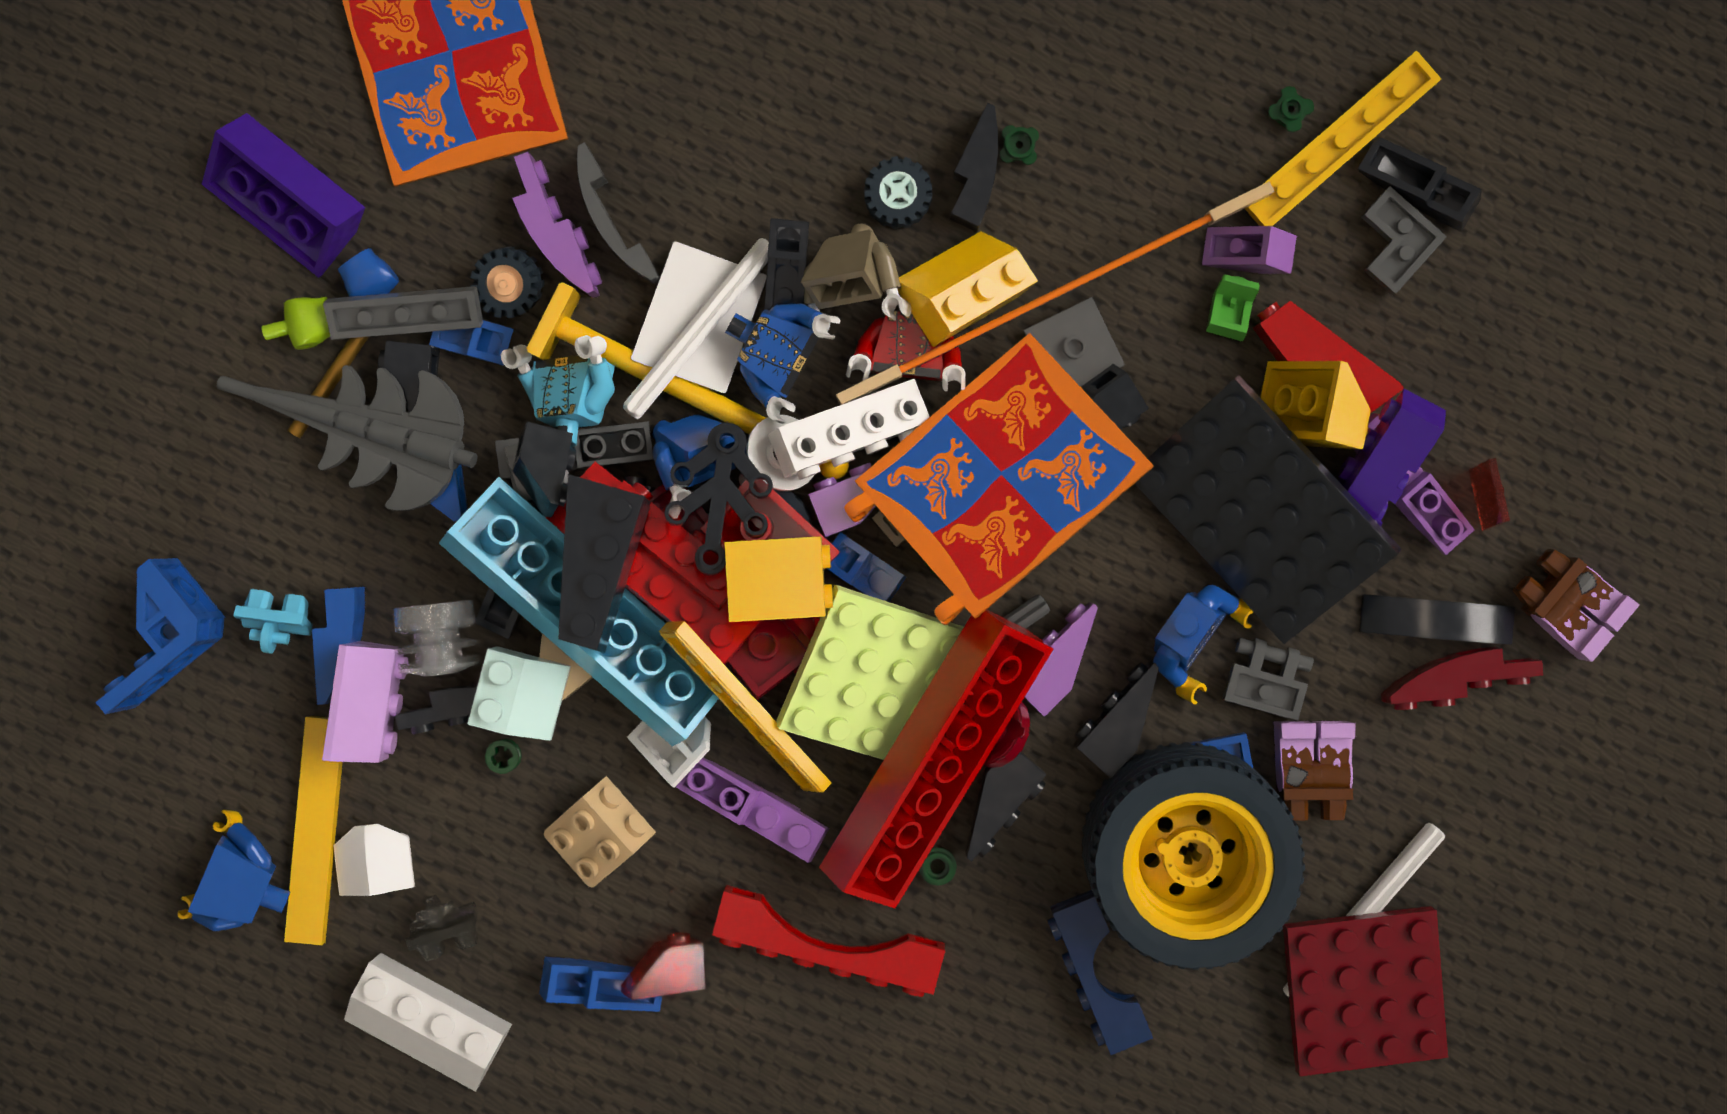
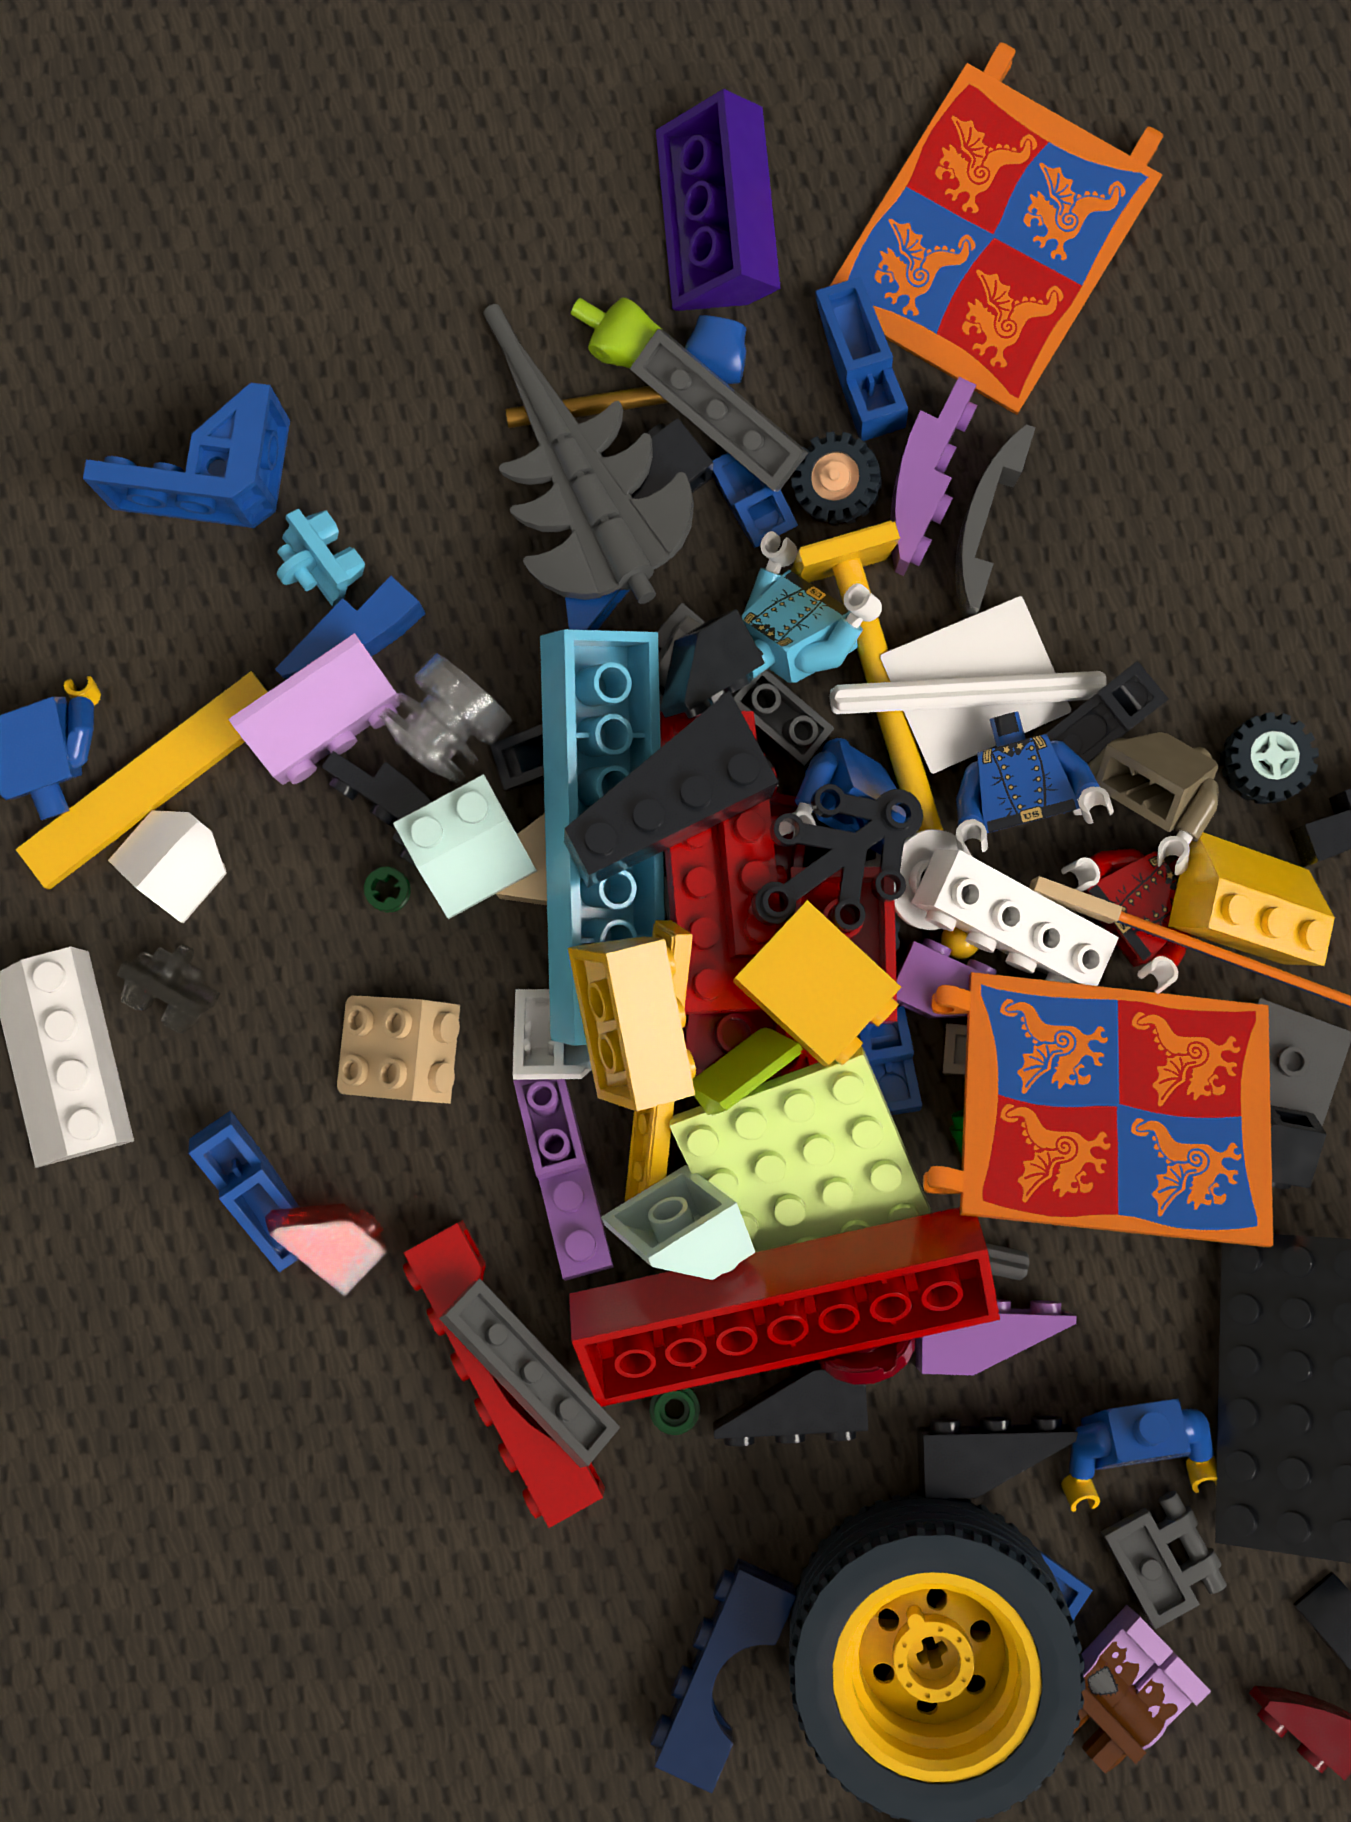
camera: 45 degrees right, 5 degrees down
none -> dark grey plate [439,1279,620,1468]
none -> yellow slope [568,936,696,1112]
none -> light aqua slope [601,1165,755,1280]
none -> lime slope [692,1027,803,1116]
none -> blue slope [815,277,908,441]

